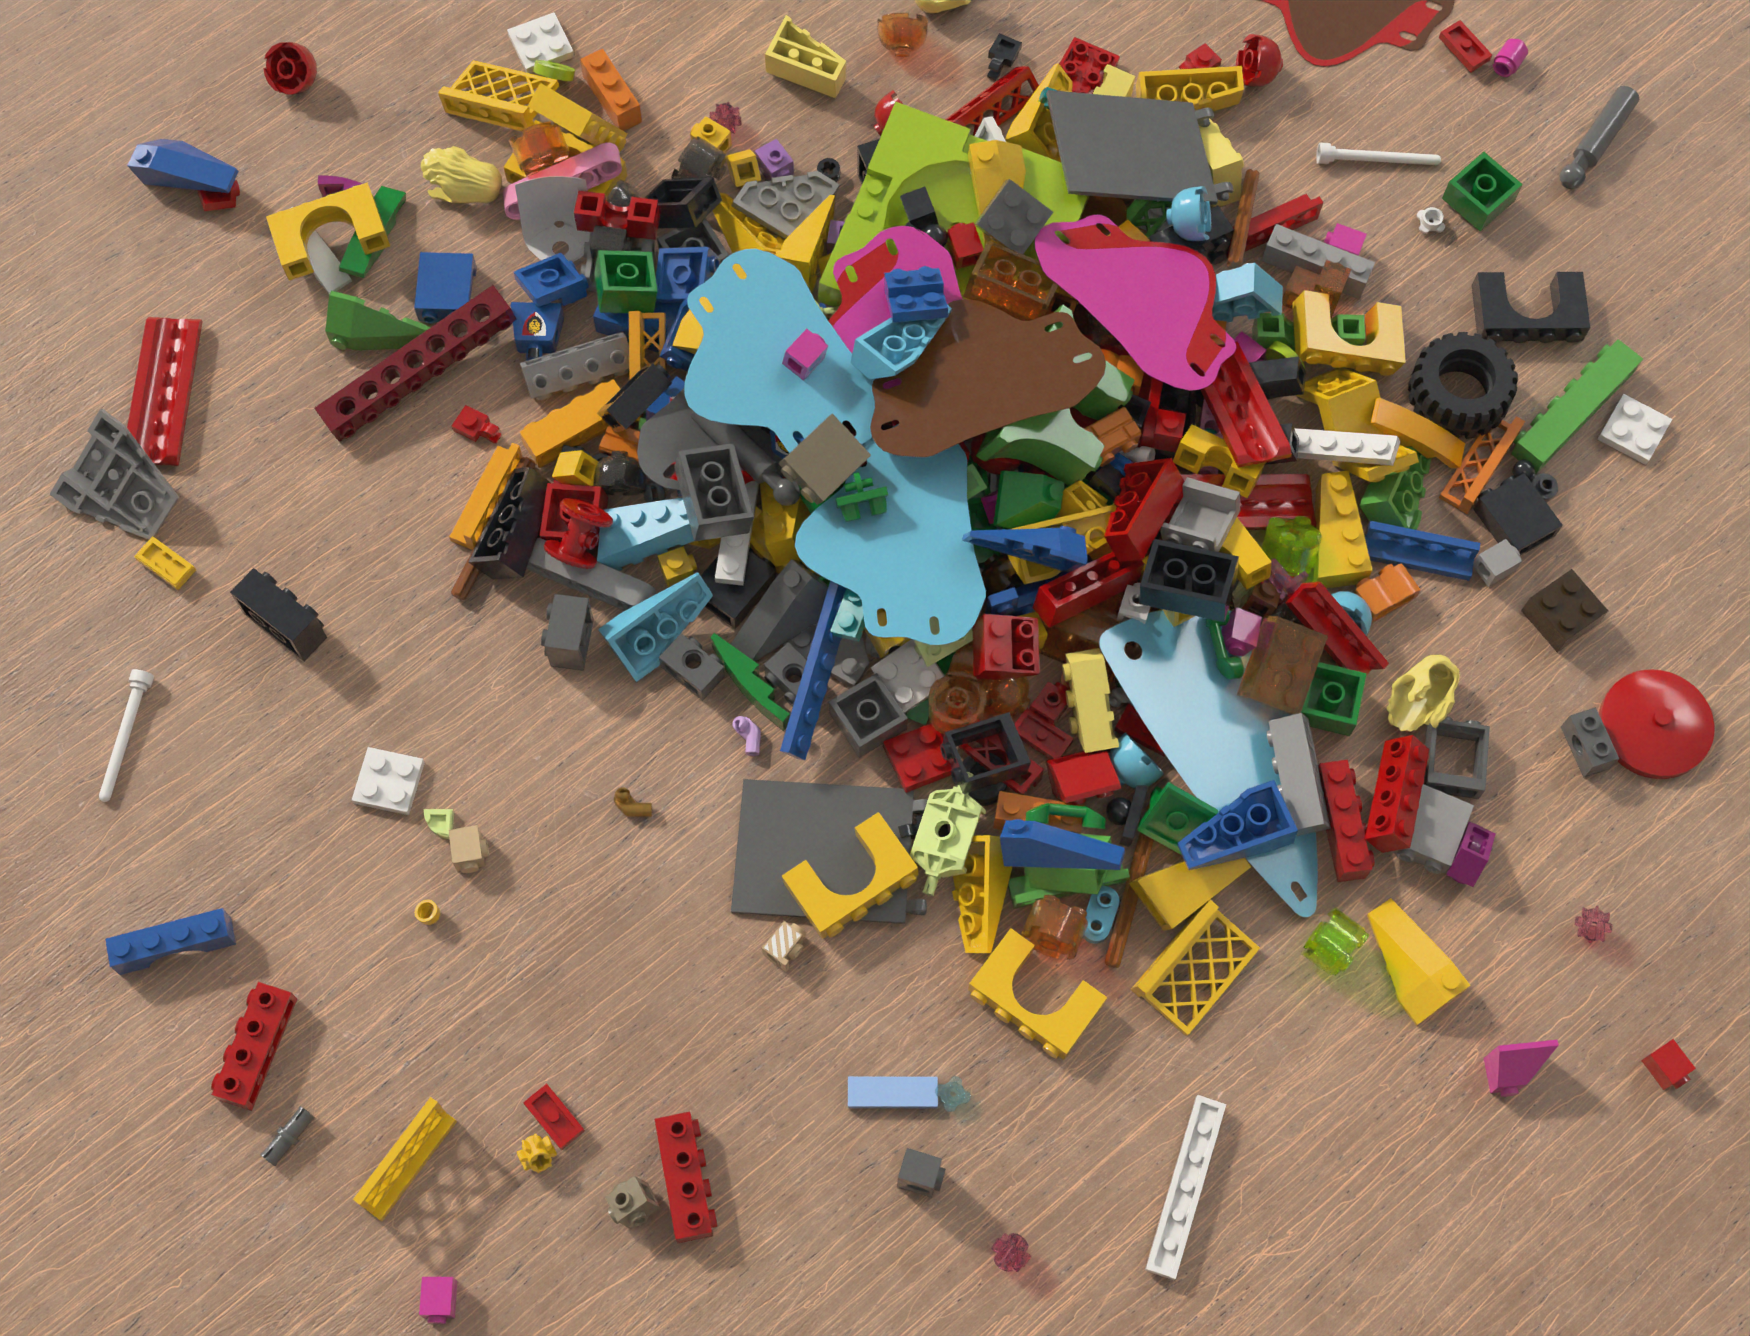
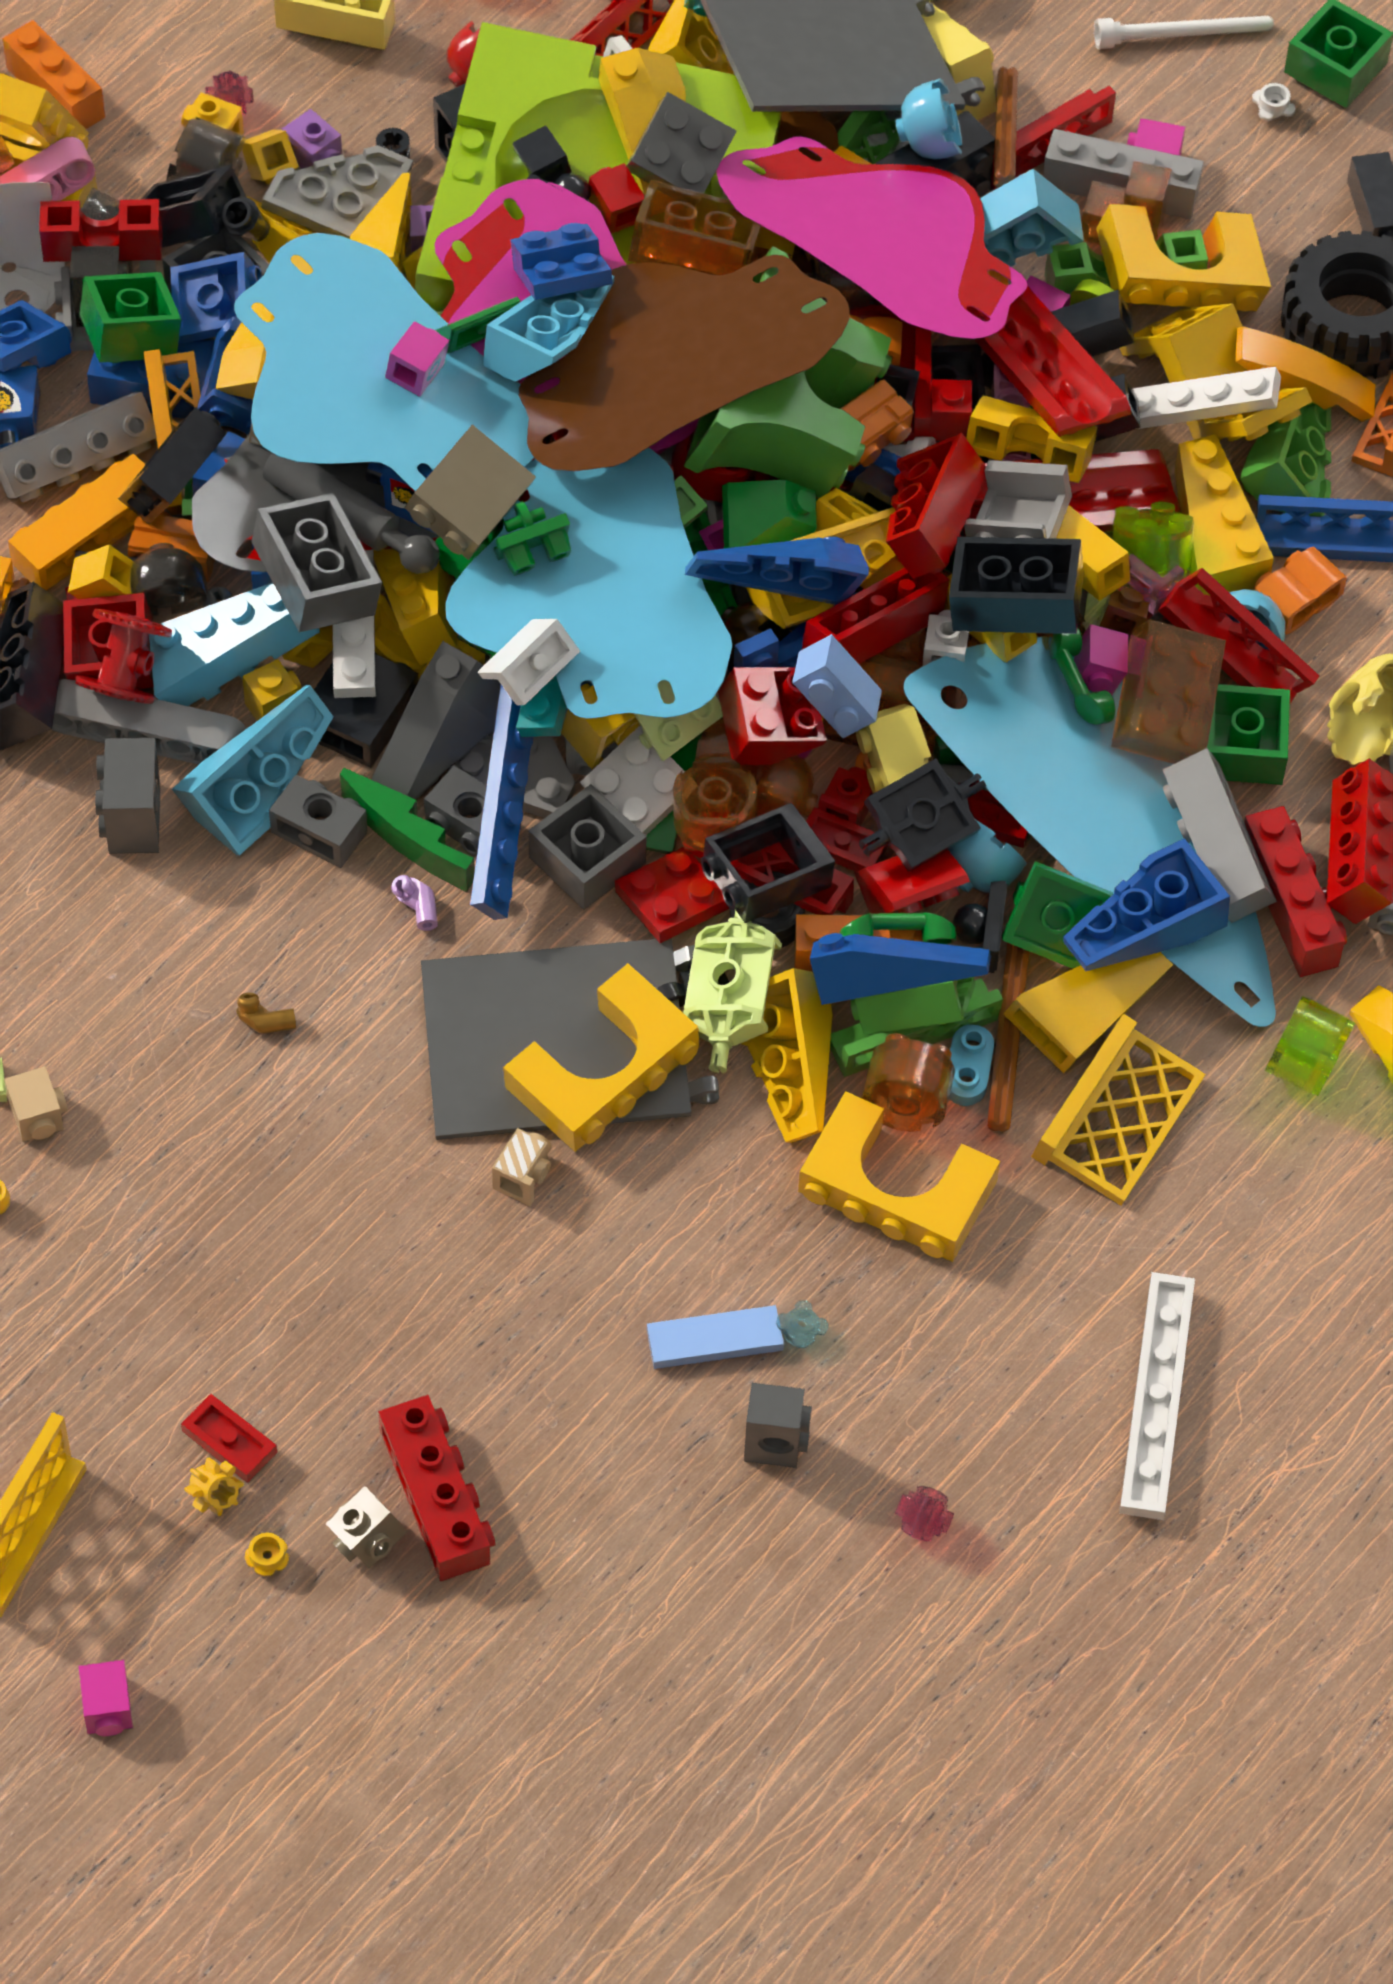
camera: 10 degrees left, 10 degrees down
none -> black cone [222,197,270,241]
none -> yellow plate [245,1533,289,1576]
none -> green slope [435,296,520,353]
none -> white panel [478,619,580,705]
none -> light blue brick [793,634,882,738]
none -> black plate [859,758,986,872]

